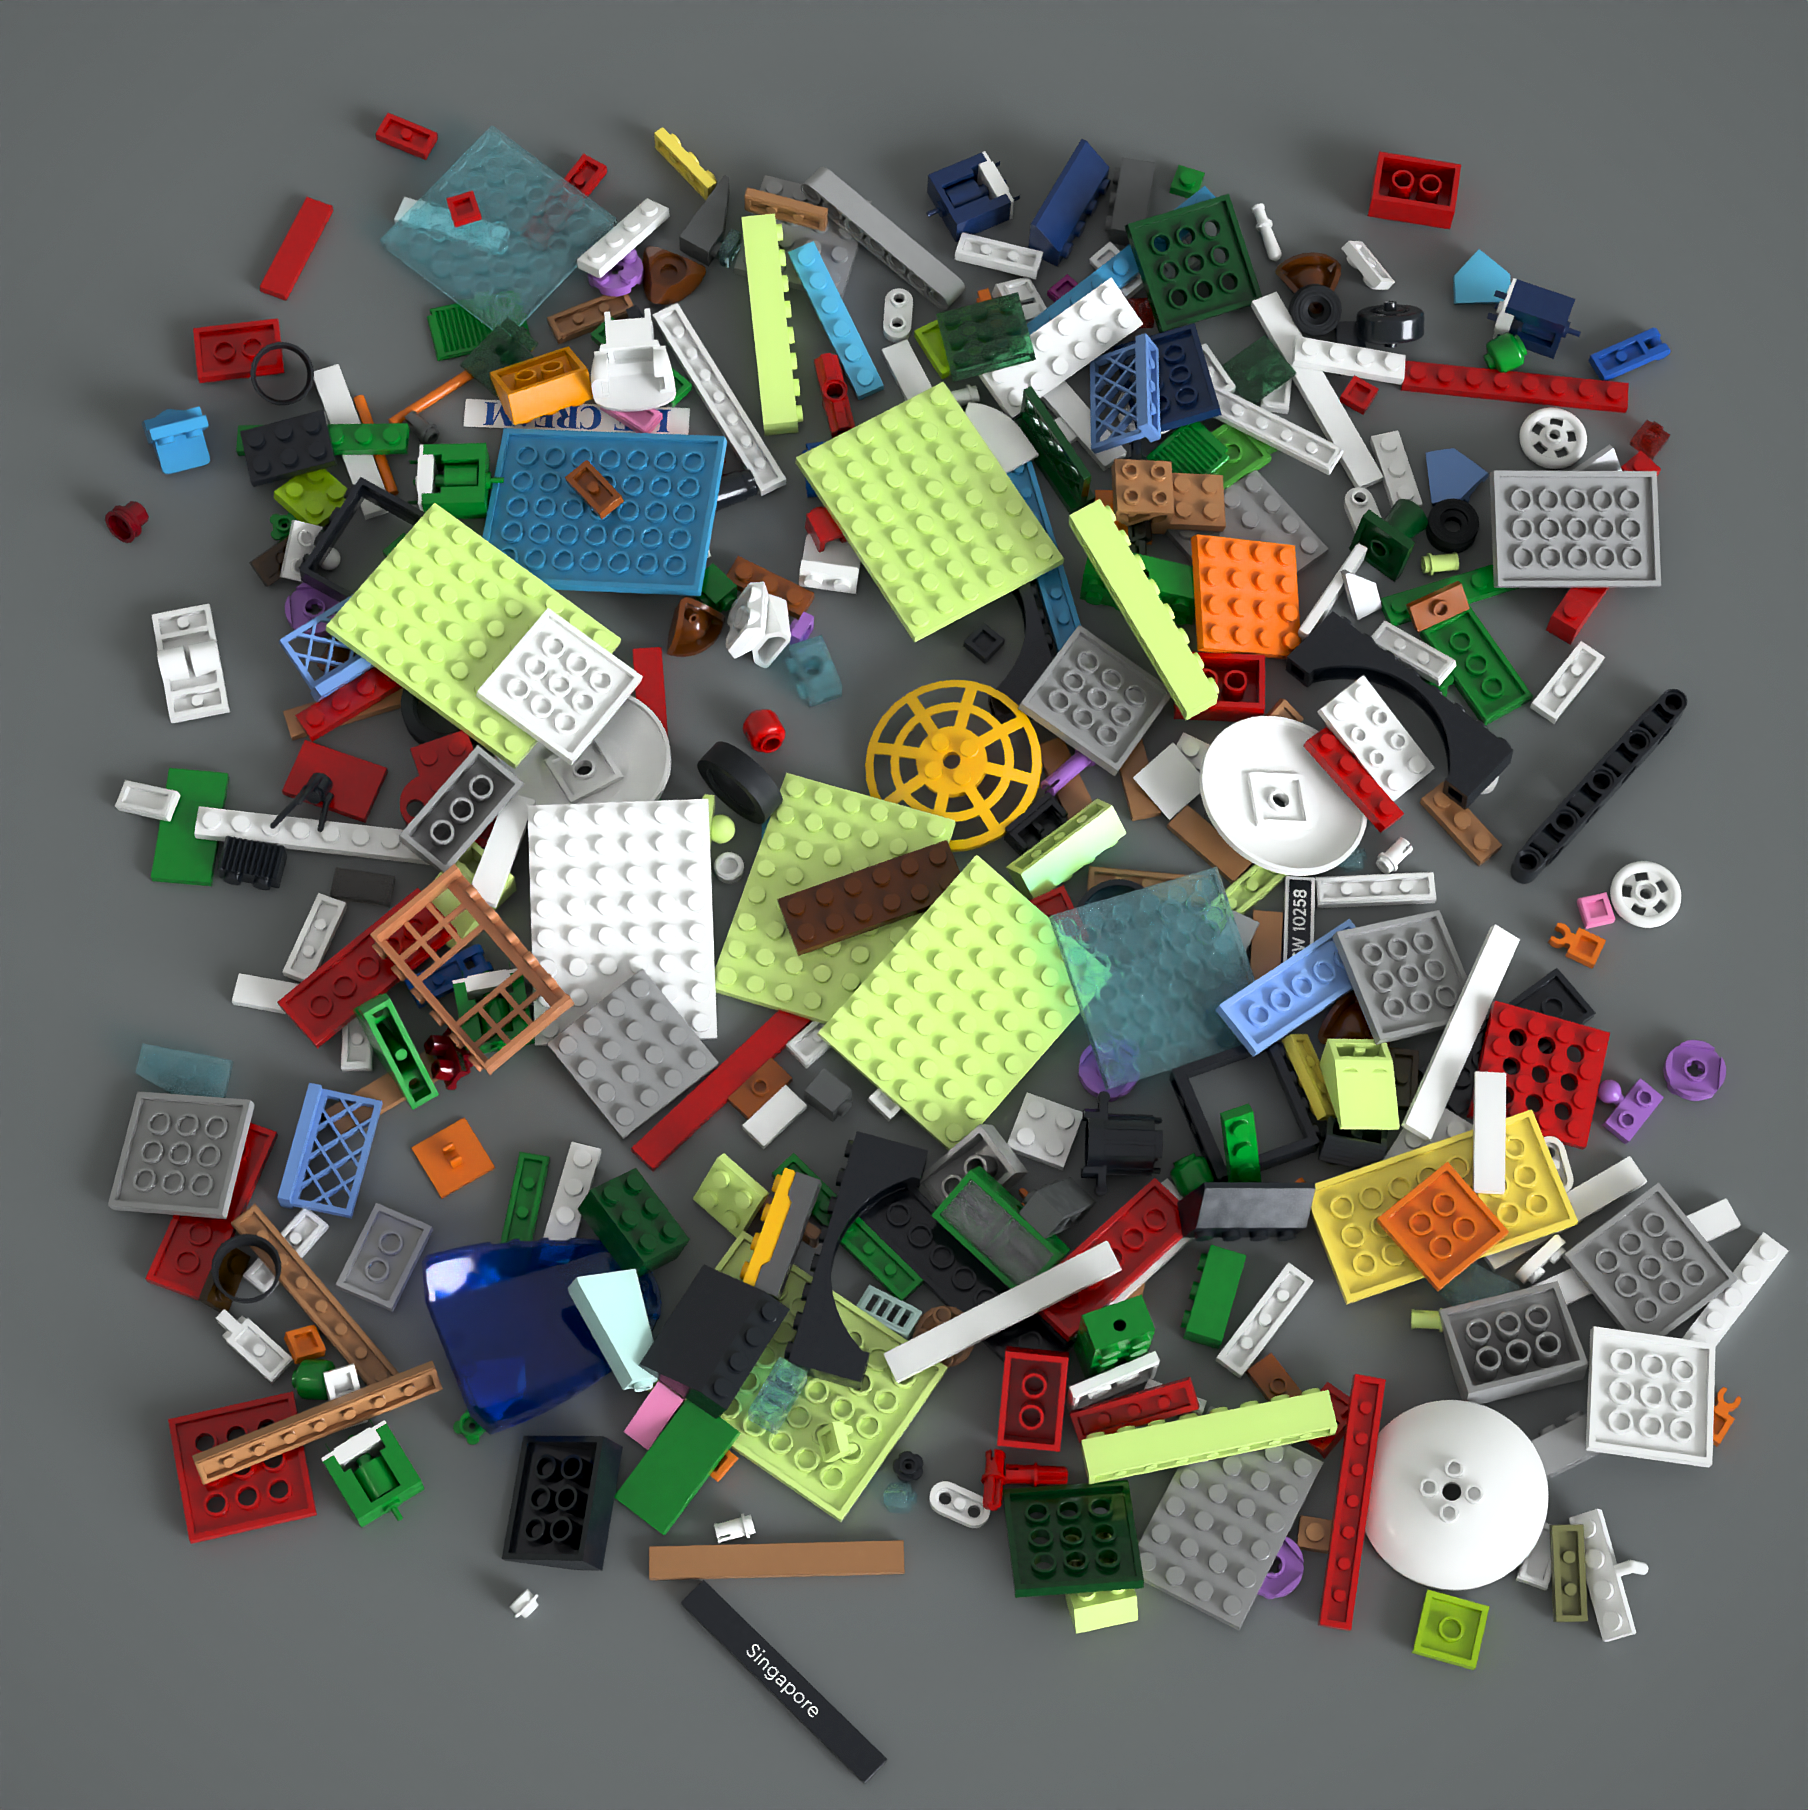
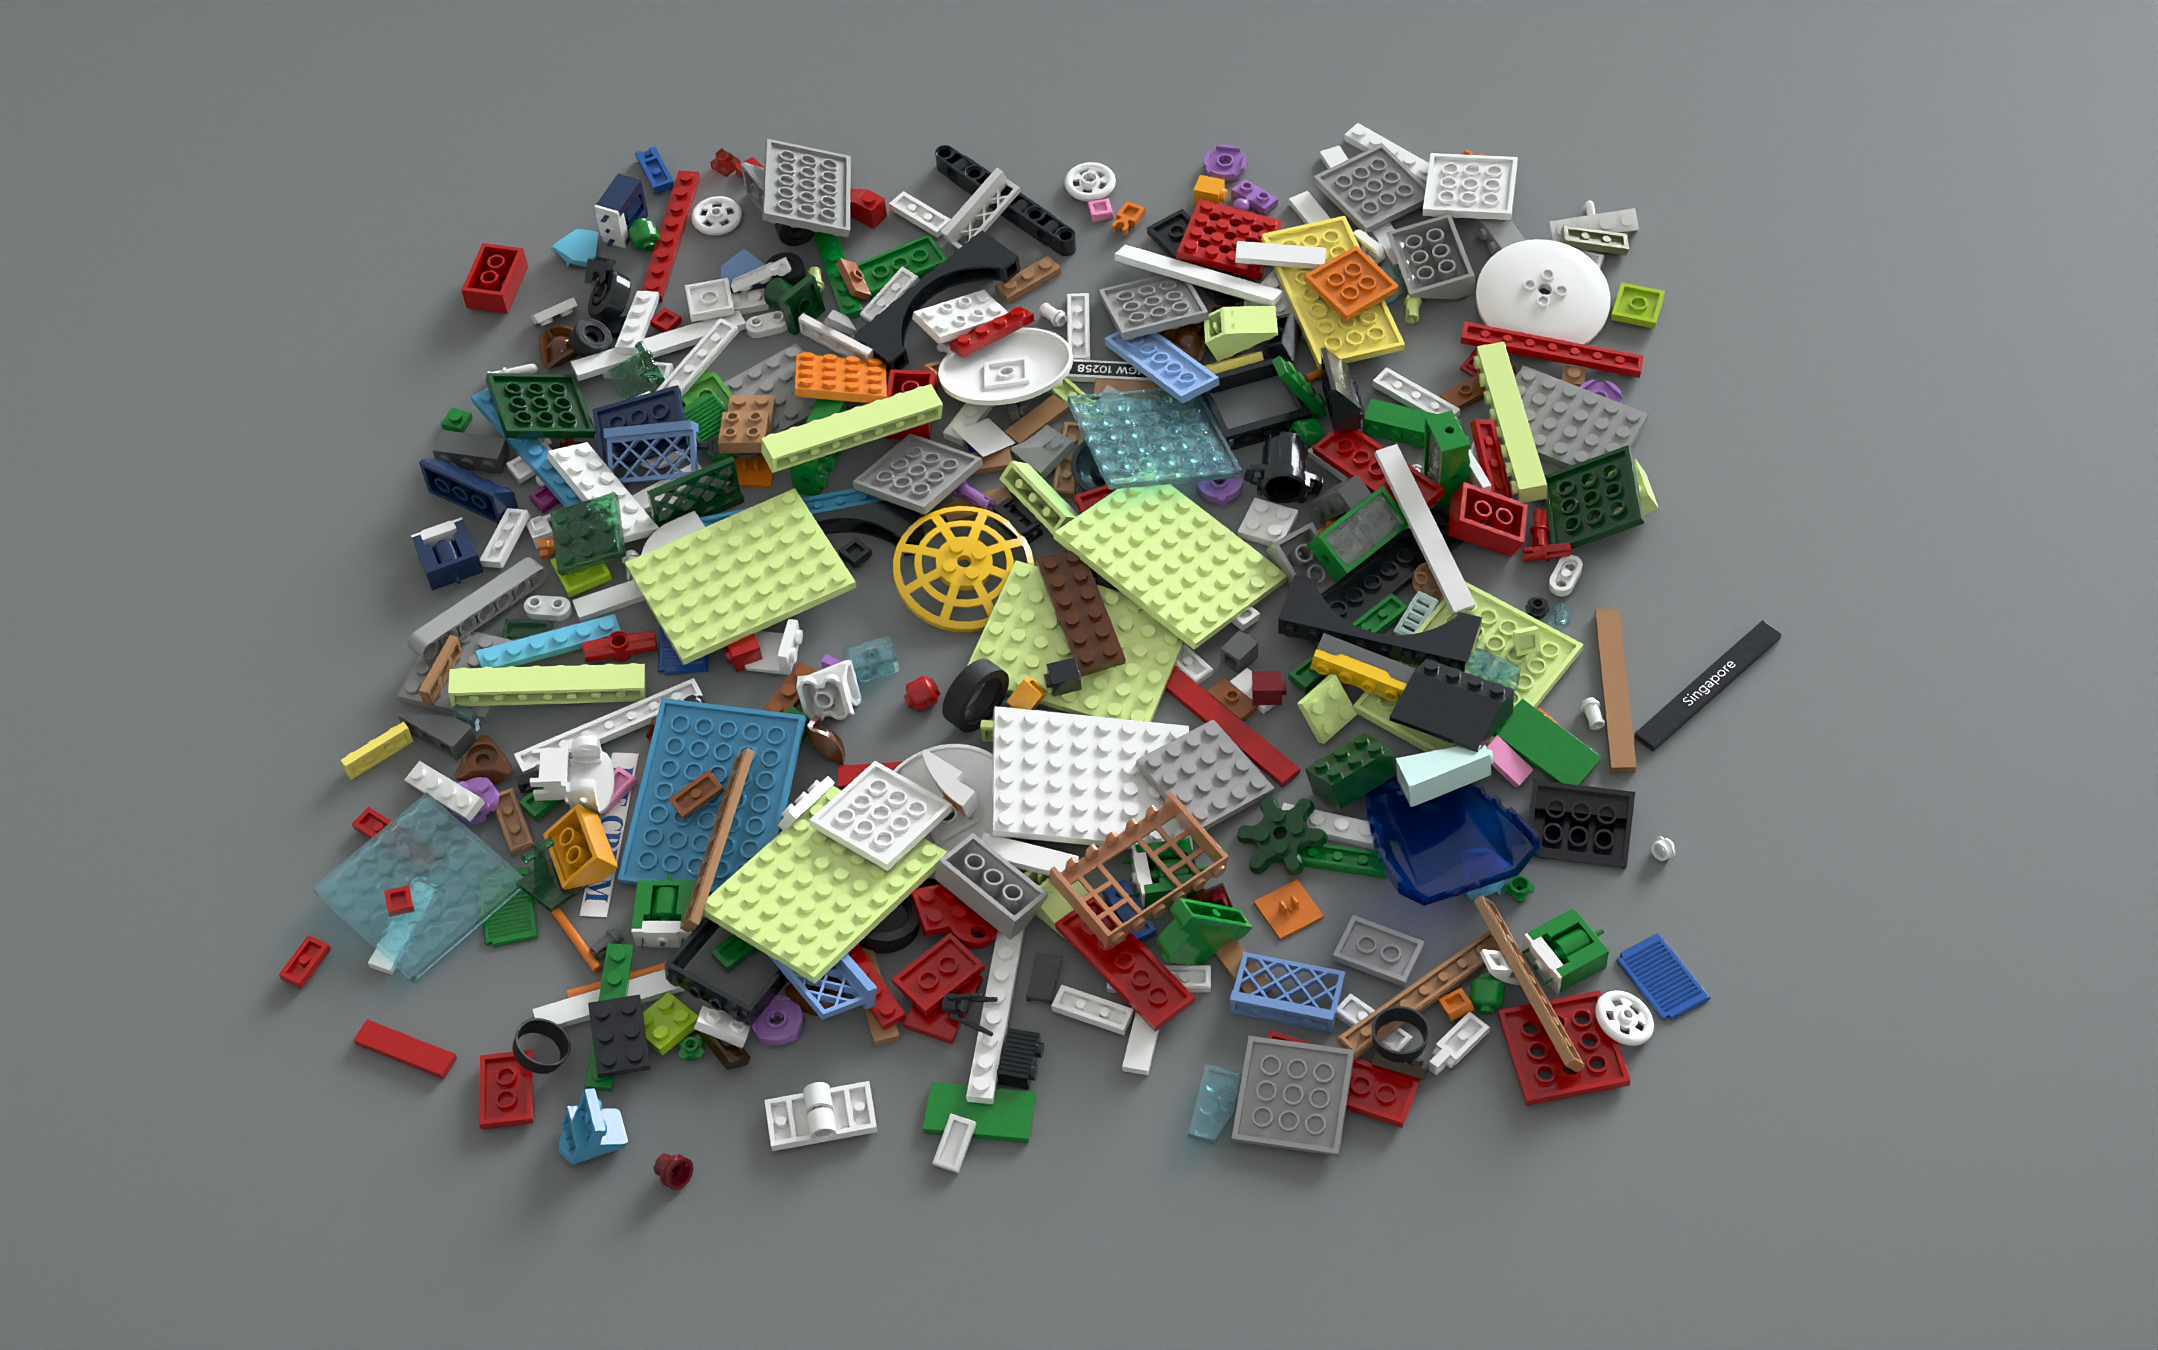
camera: 80 degrees left, 15 degrees down
none -> clear green tile [501,619,553,641]
none -> black hinge [584,256,616,284]
none -> medium nougat tile [681,748,755,933]
none -> white tile [685,278,735,322]
none -> white hinge [731,257,791,293]
none -> white plate [778,776,835,830]
none -> red plate [892,933,985,1016]
none -> white slope [922,749,981,818]
none -> white fence [940,168,1022,249]
none -> light orange brick [1006,677,1048,710]
none -> light grey plate [1010,425,1076,479]
none -> black brick [1043,657,1082,697]
none -> light orange brick [1193,175,1228,205]
none -> dark green plate [1237,797,1328,876]
none -> dark red brick [1252,671,1287,706]
none -> white plate [1595,990,1654,1046]
none -> blue window [1616,933,1711,1020]

